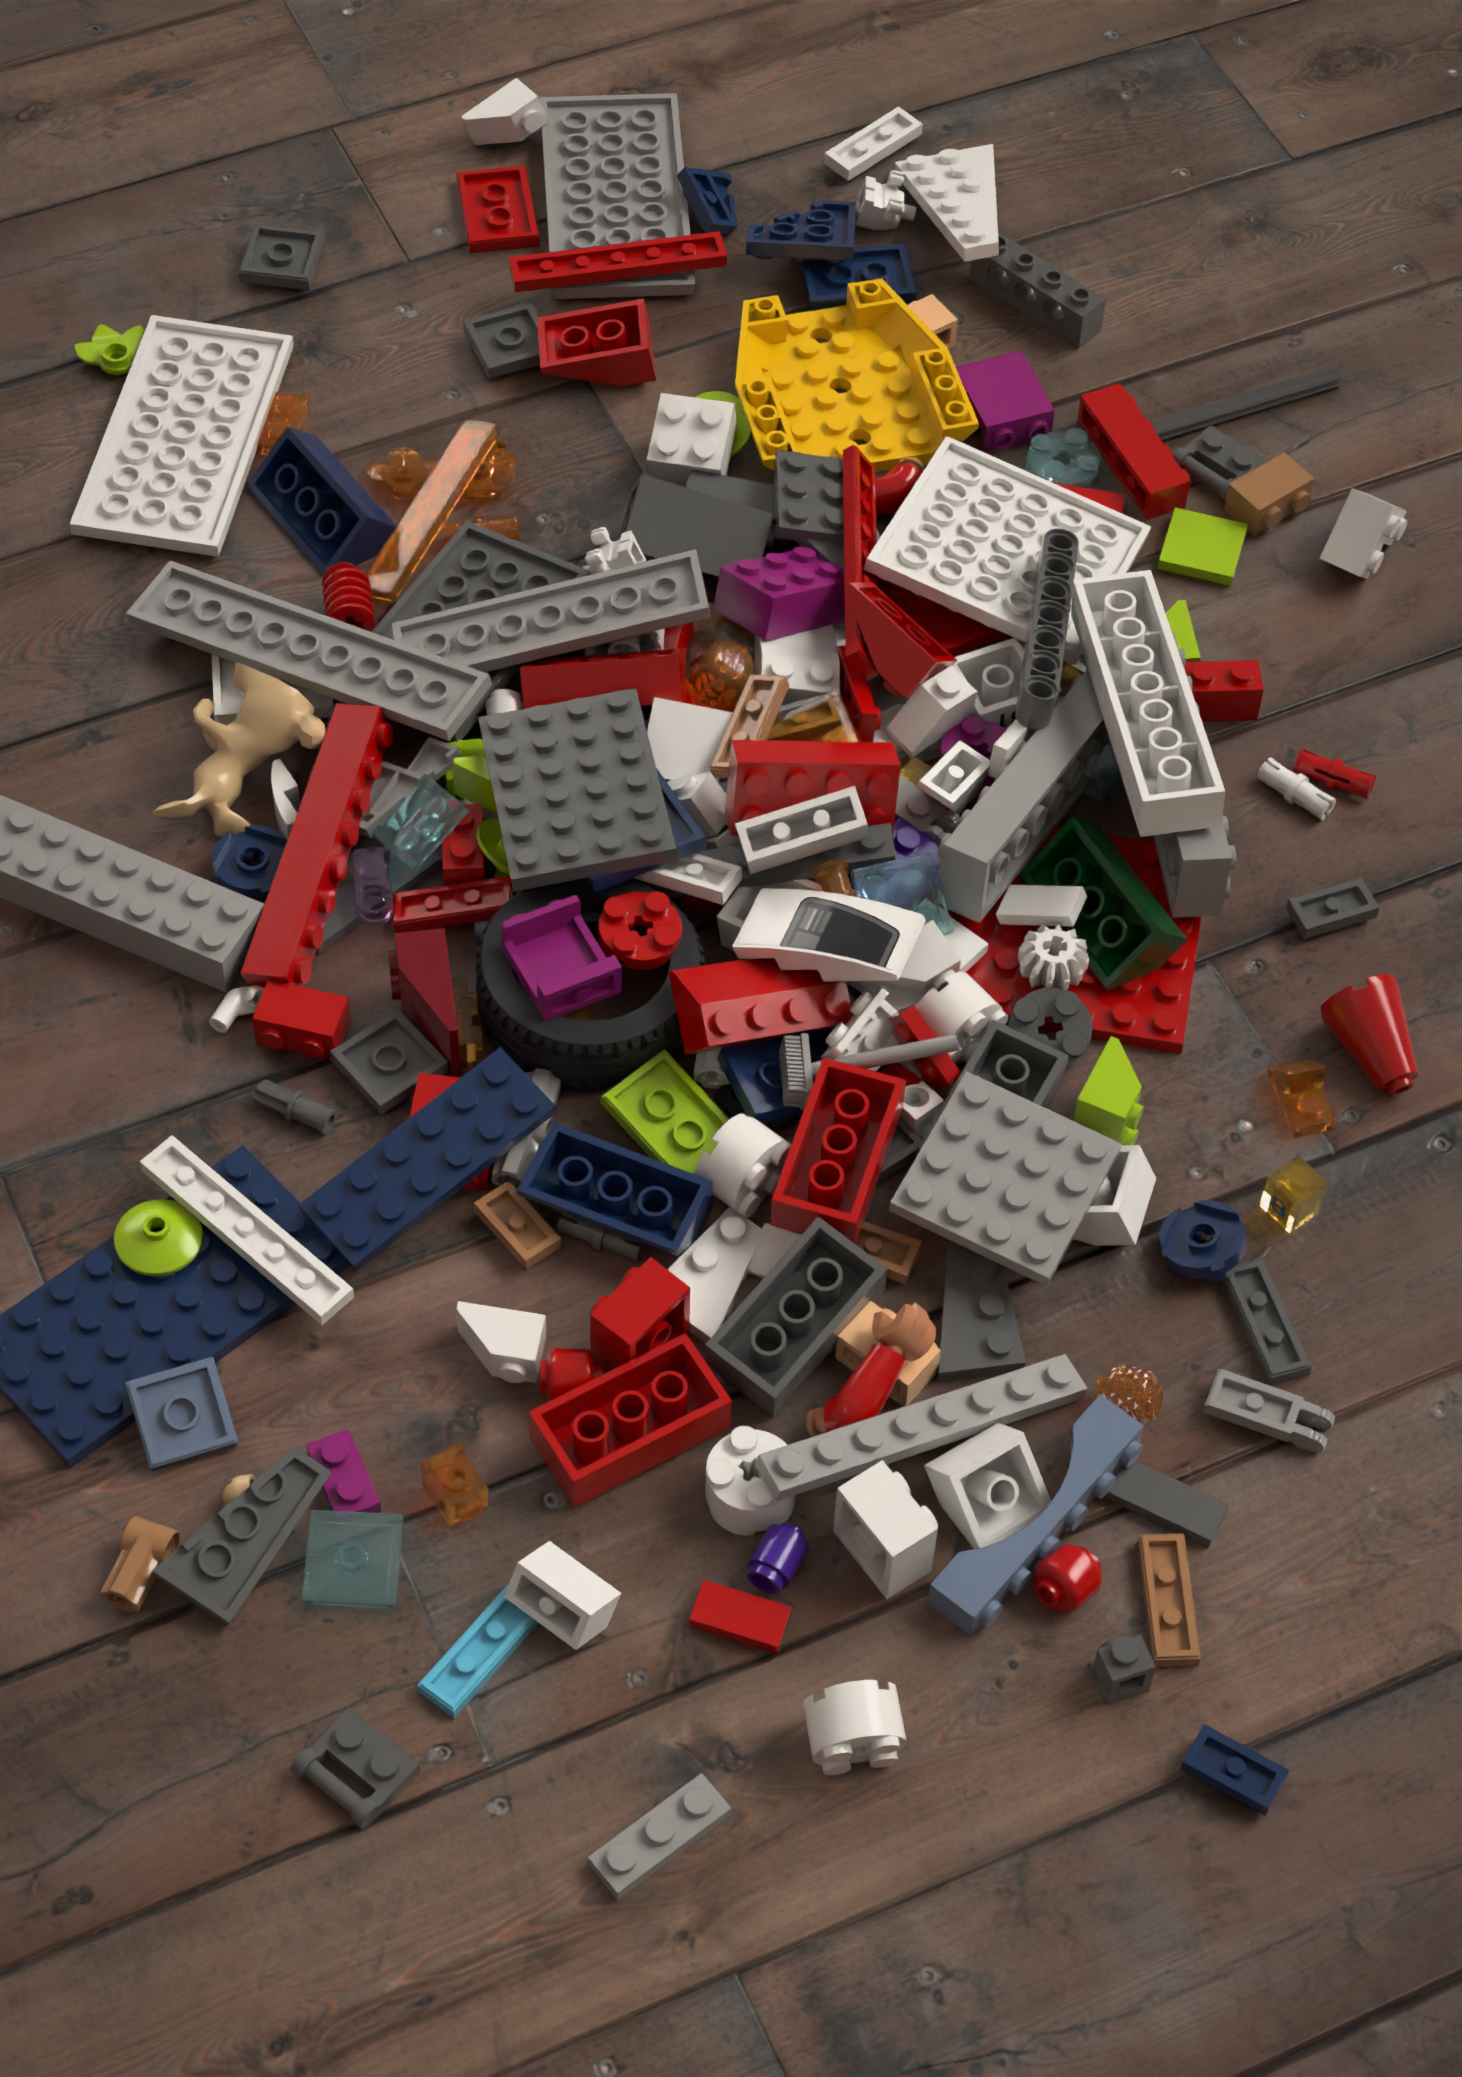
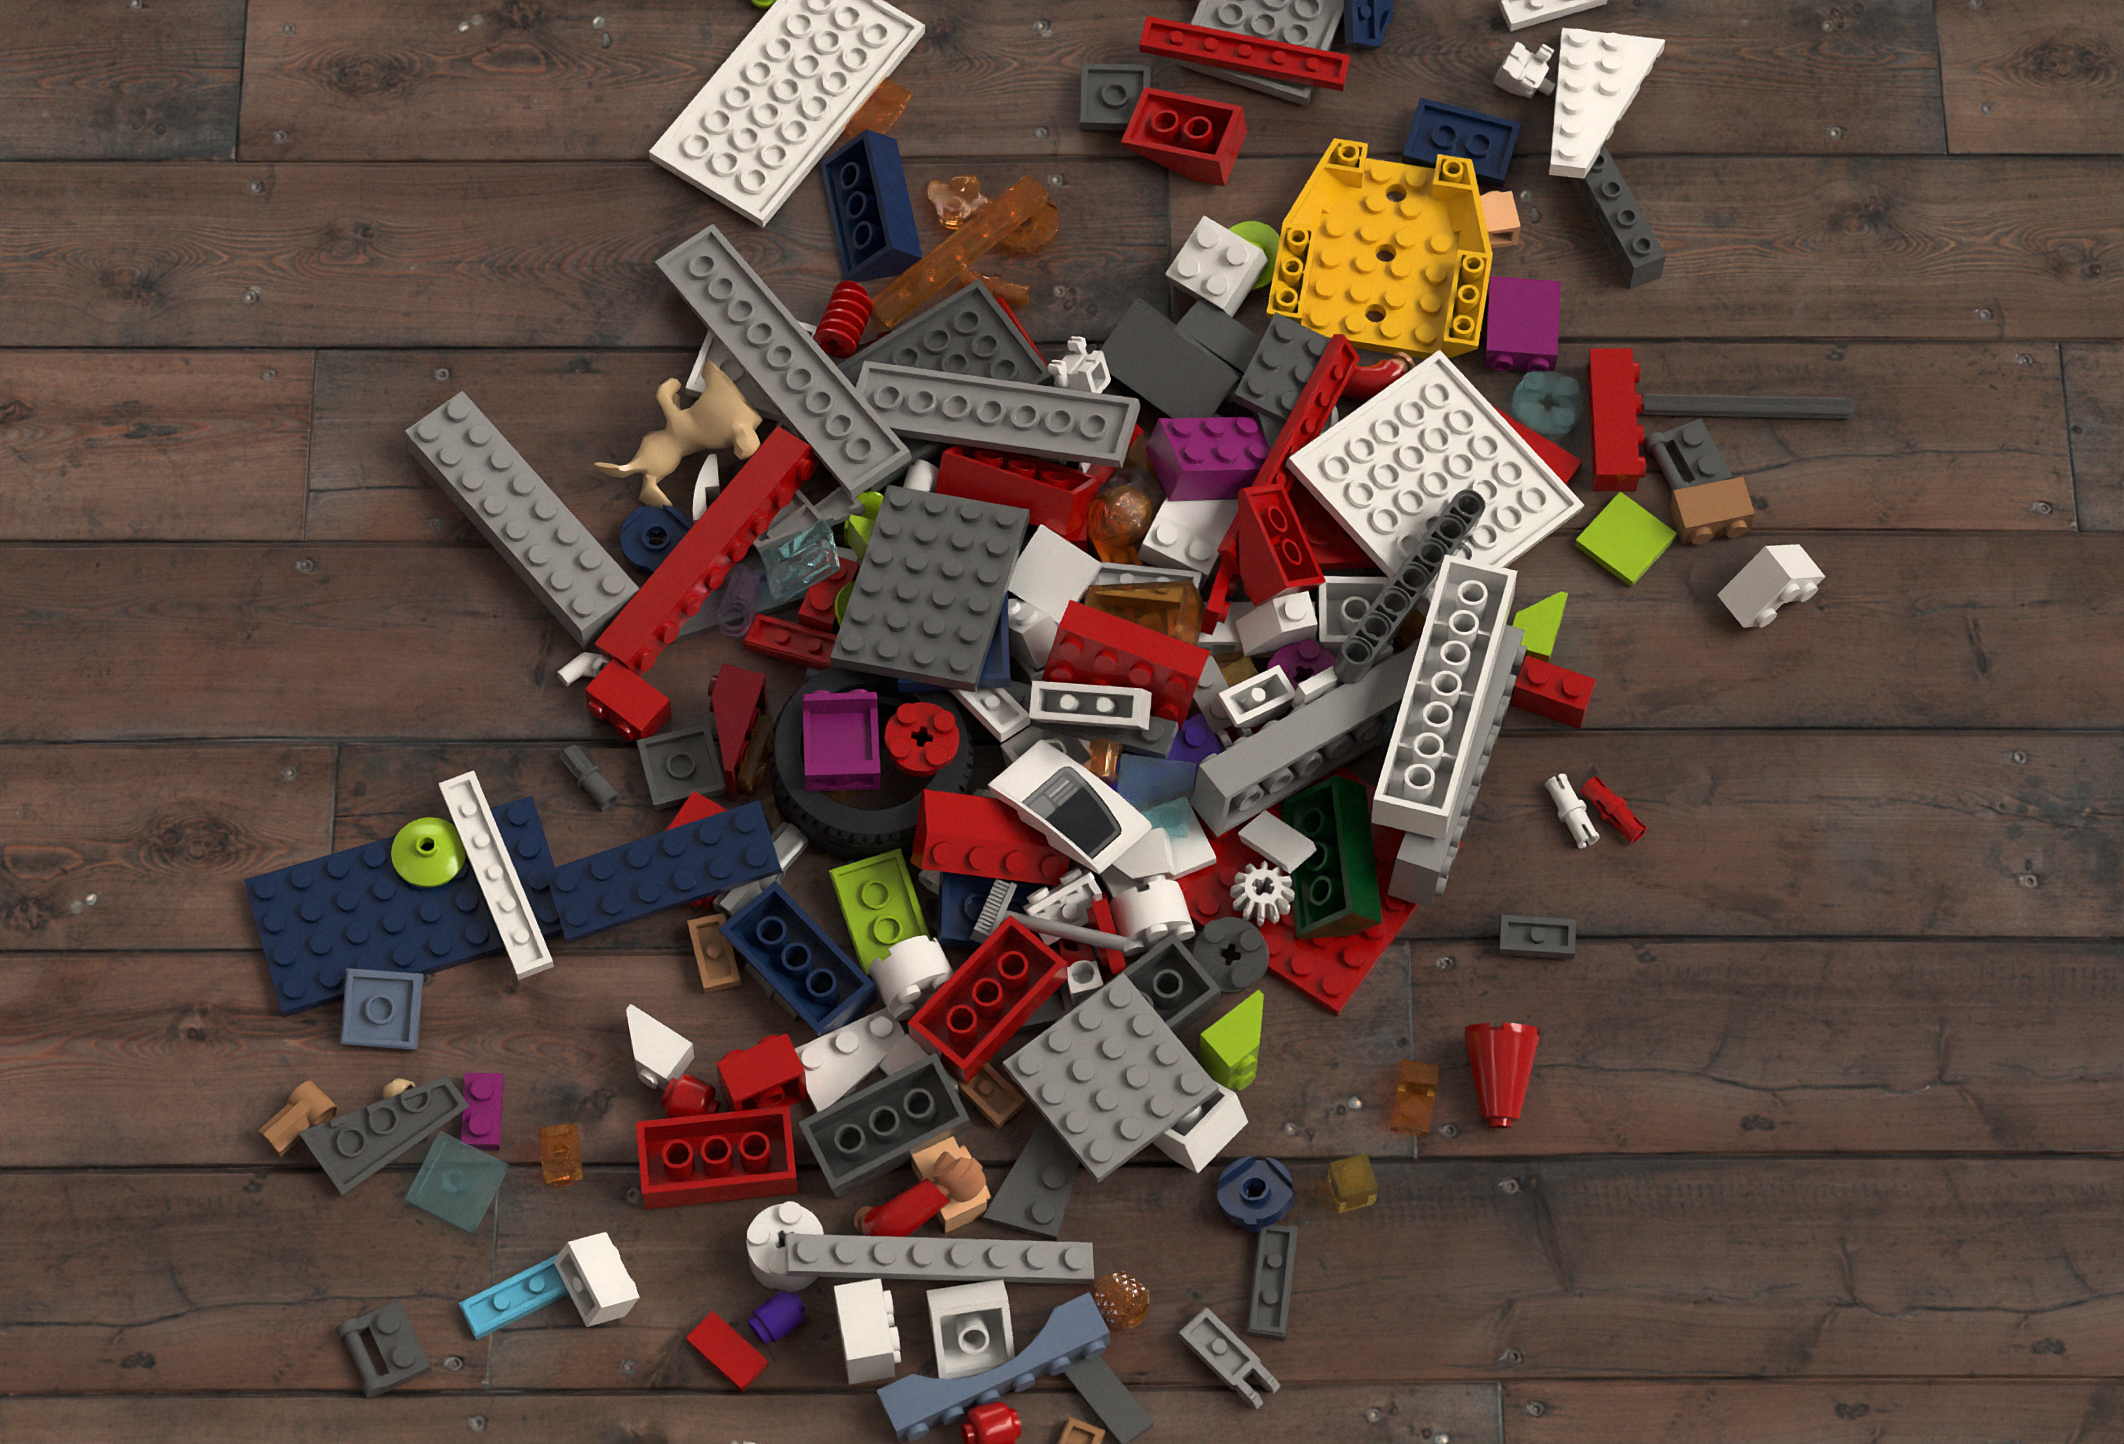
camera: 25 degrees right, 10 degrees up
medium nougat tile [709,674,790,778] -> none
dark blue plate [746,201,856,263] -> none

